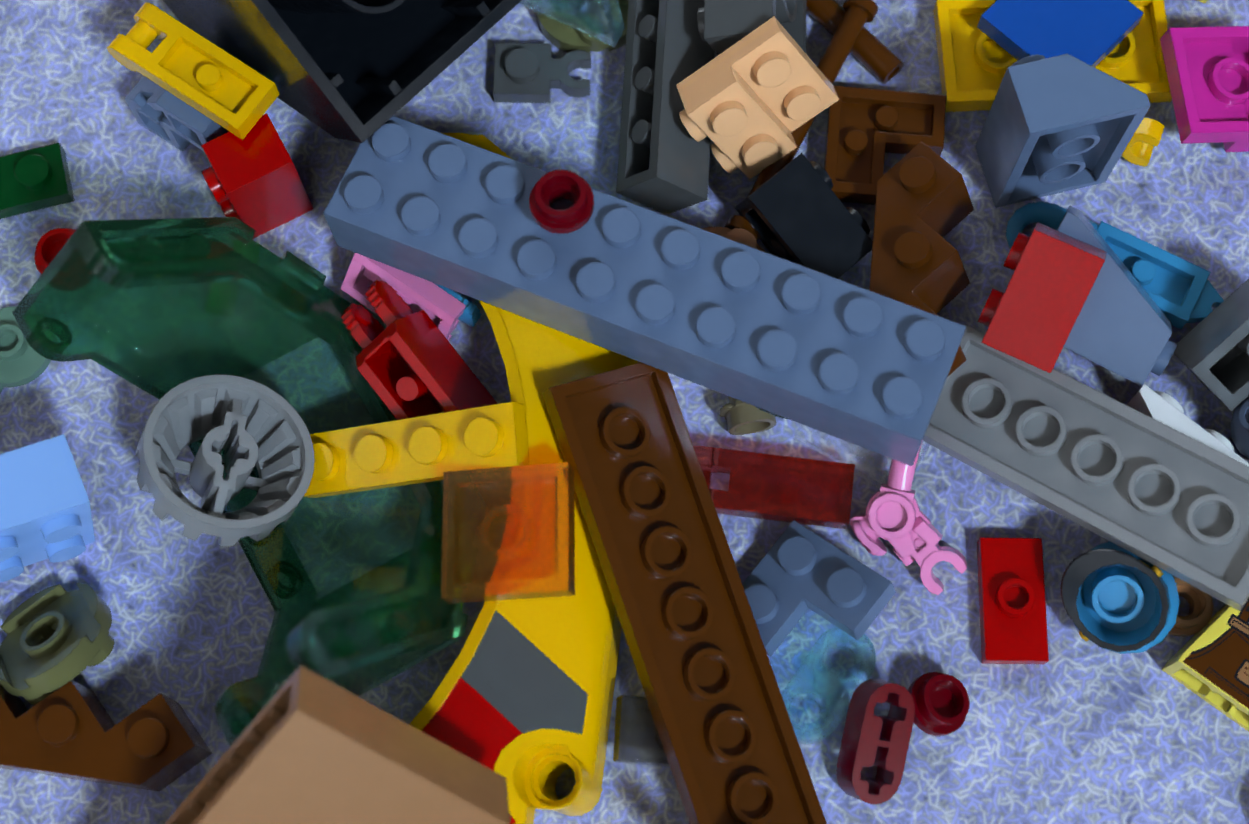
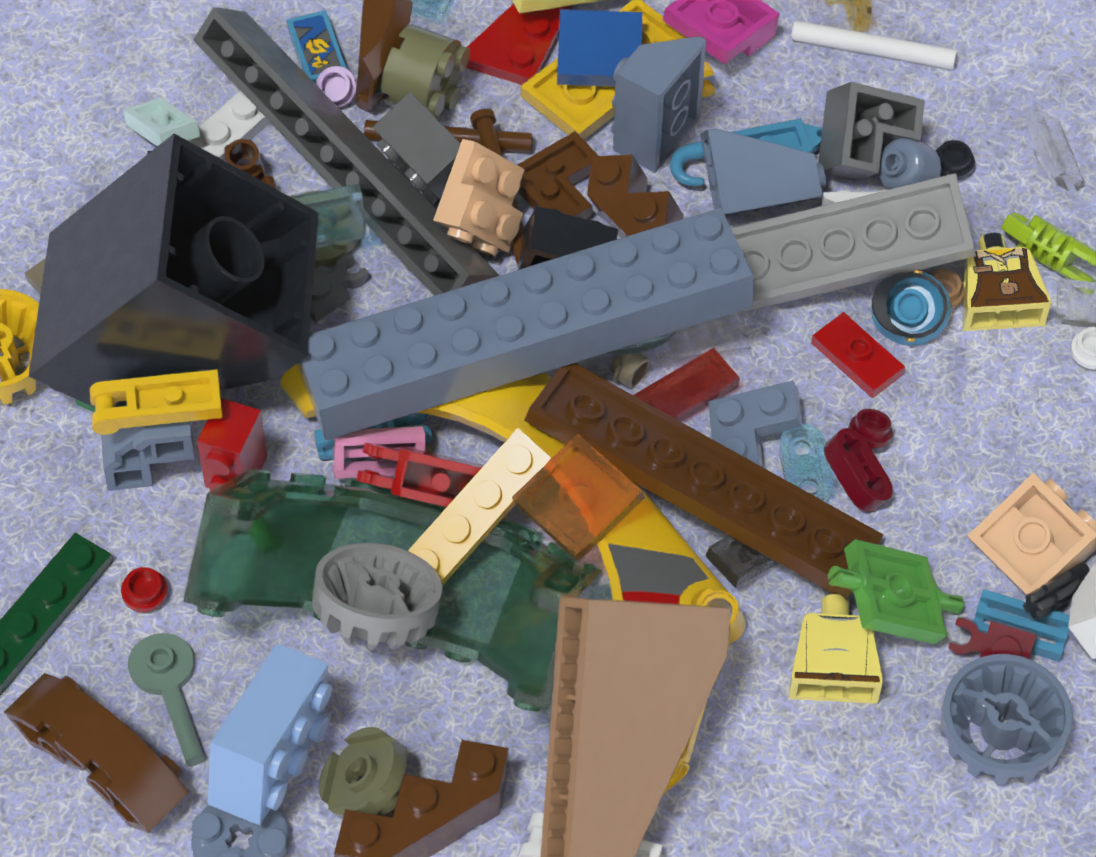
camera: 45 degrees left, 15 degrees down
dark red plate [529,169,594,234] -> none
bright pink piece [850,443,967,595] -> none
red brick [977,222,1107,374] -> none

